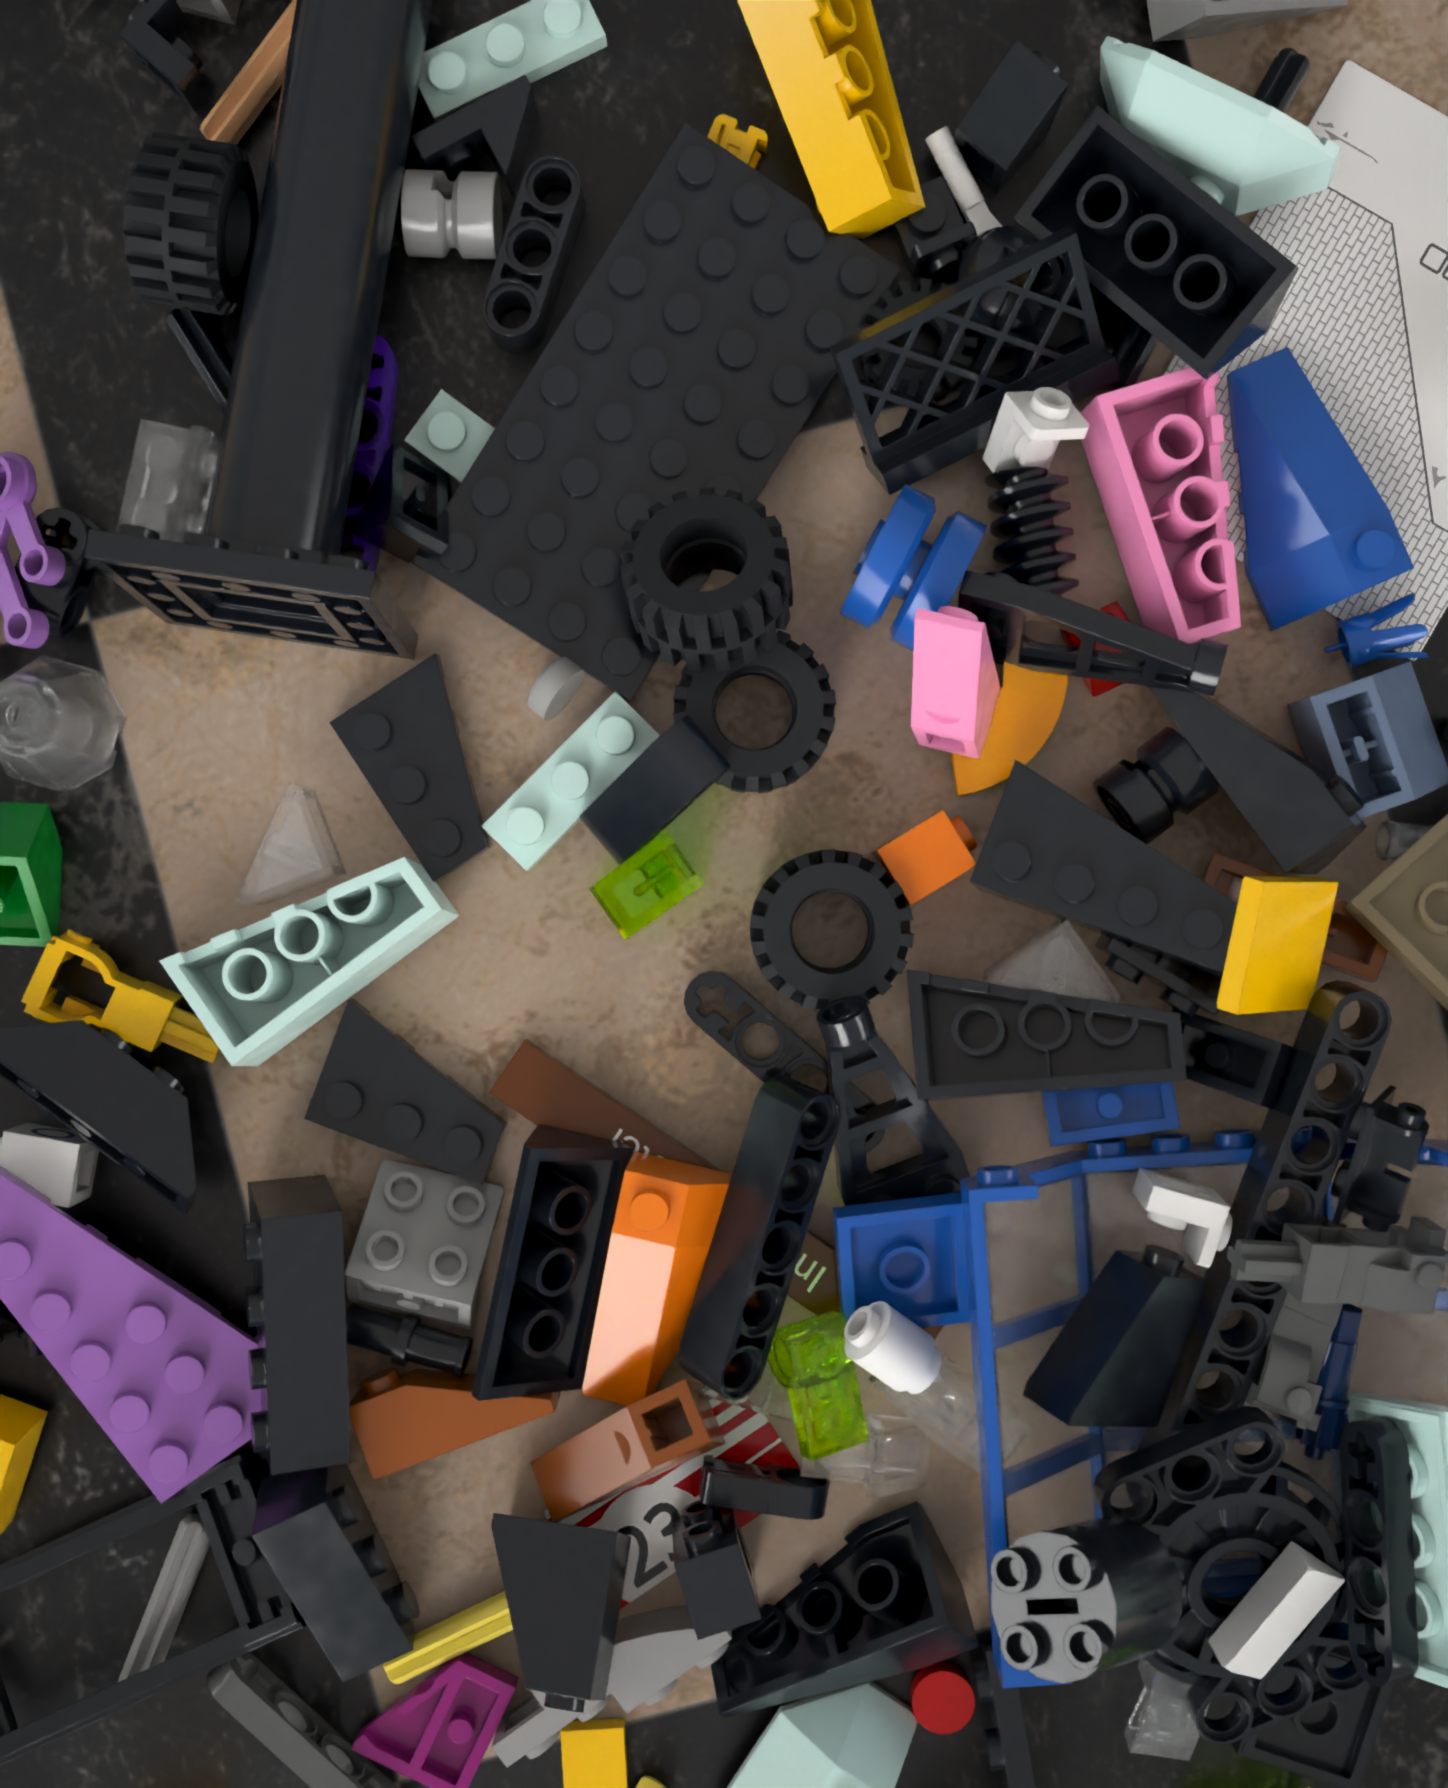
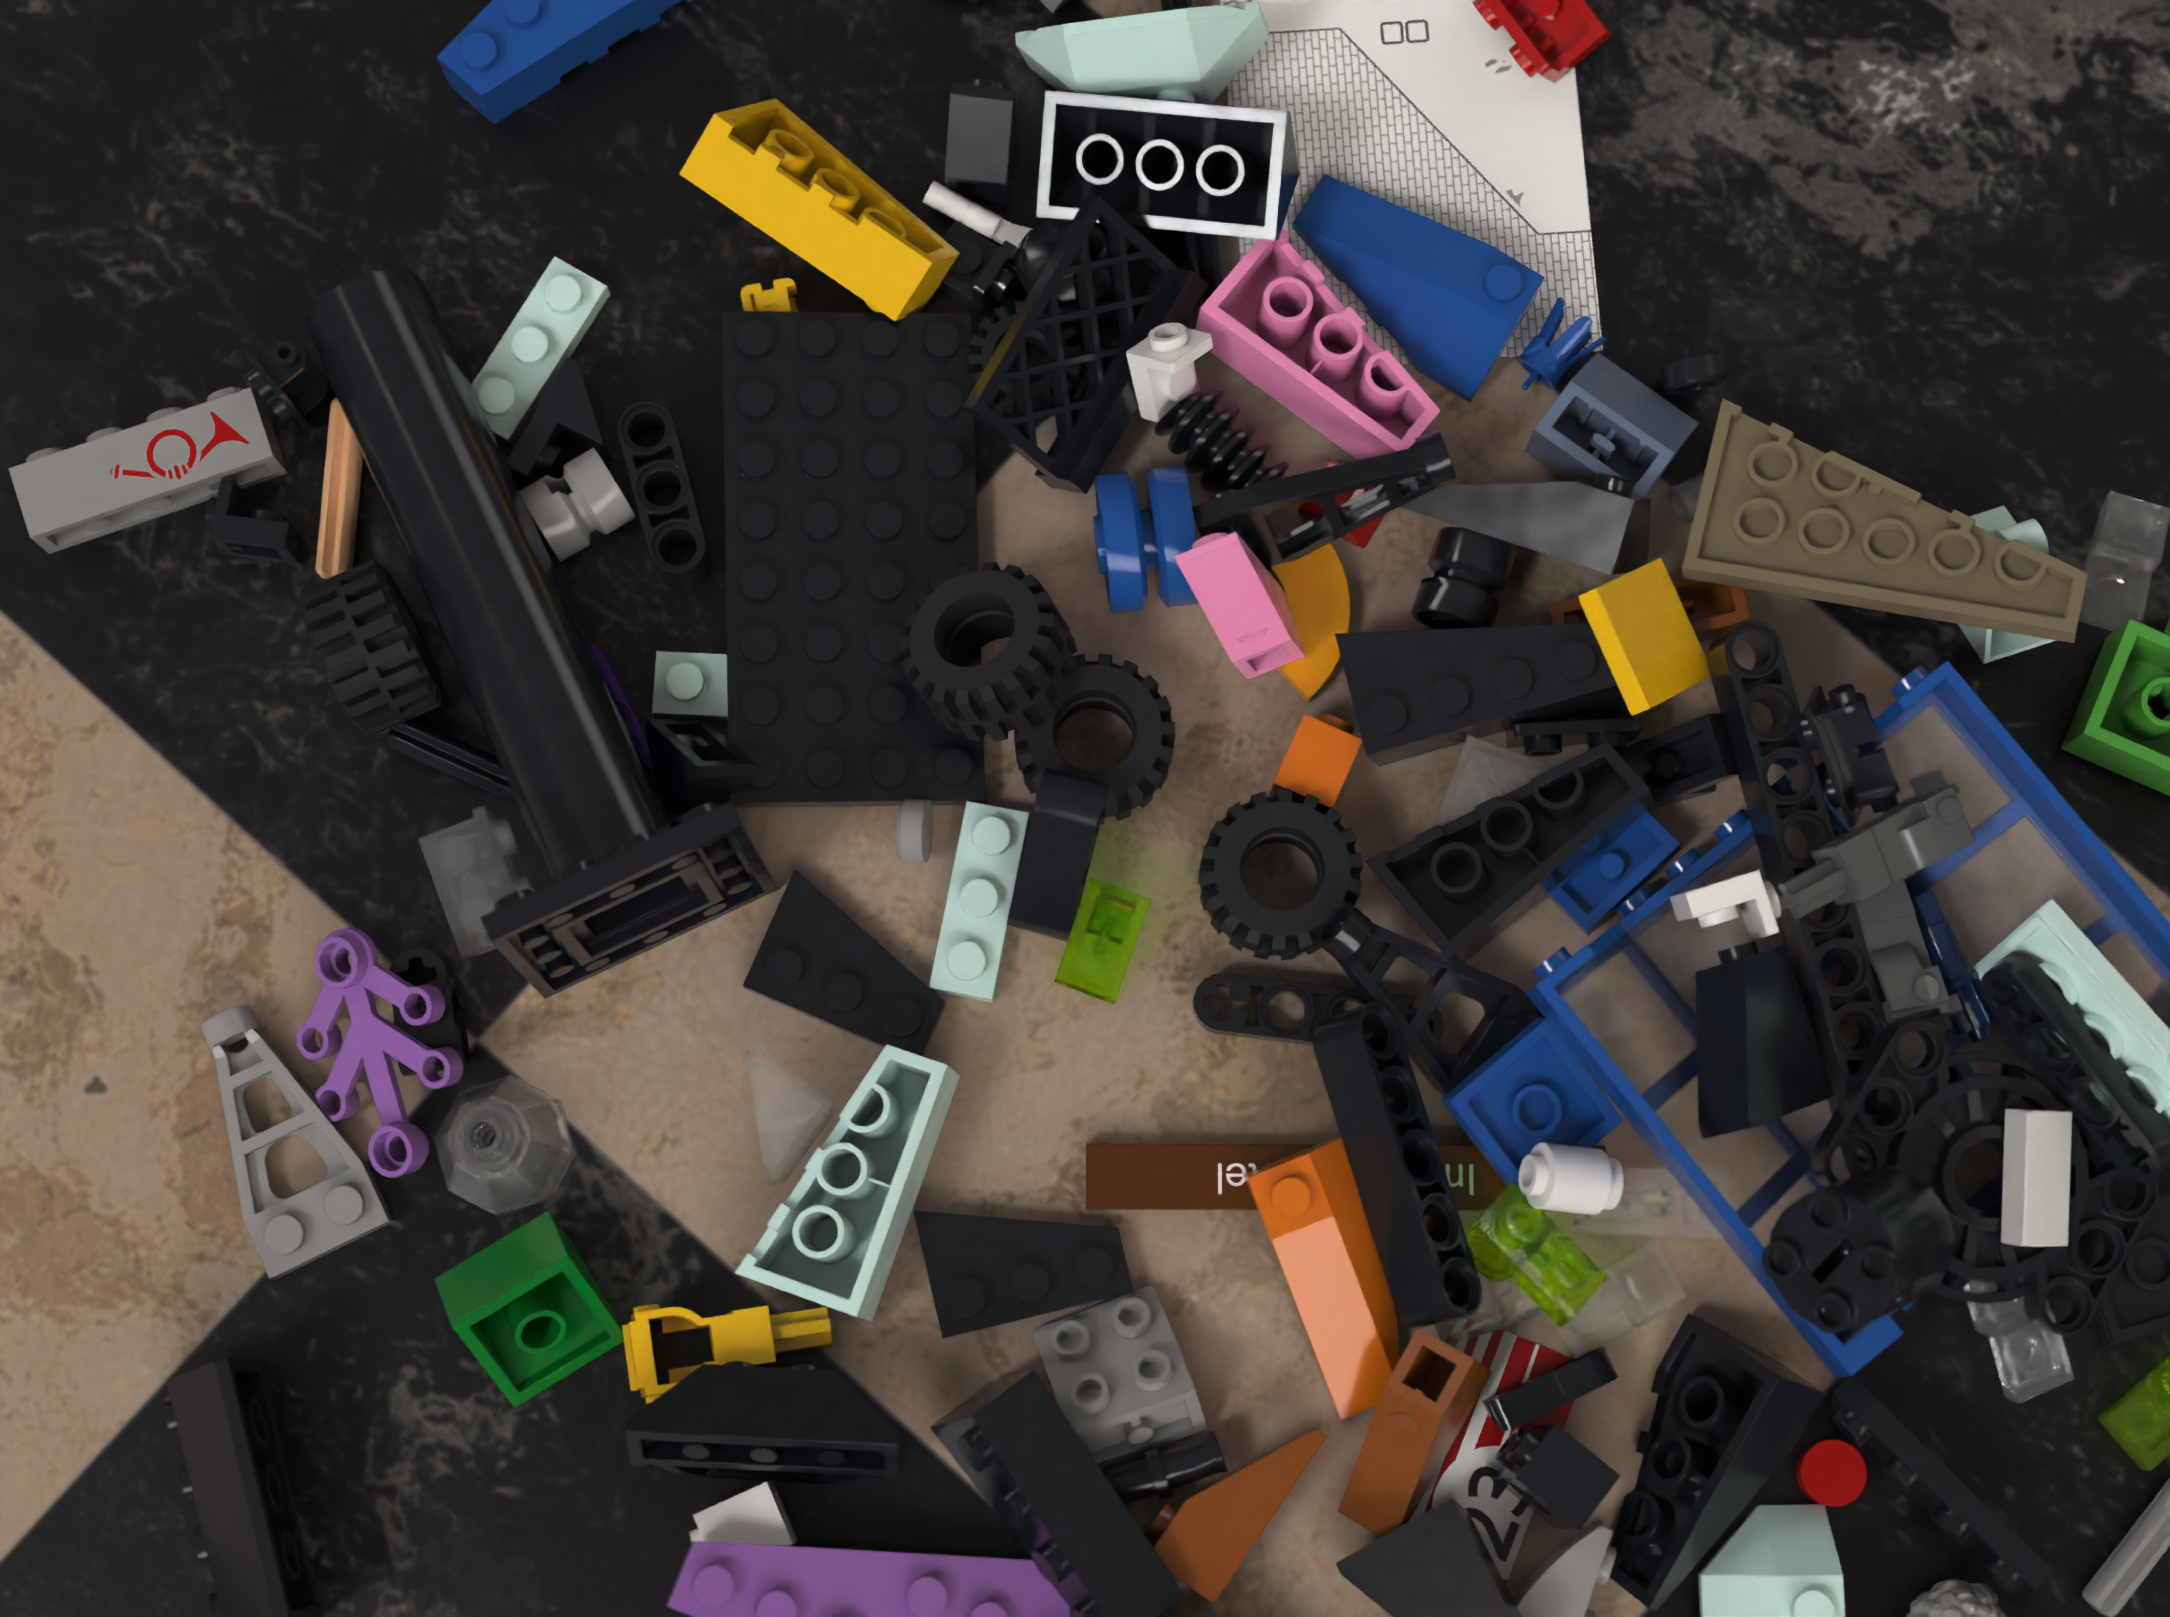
camera: 30 degrees left, 10 degrees down
black slope [472,1124,634,1401] -> none

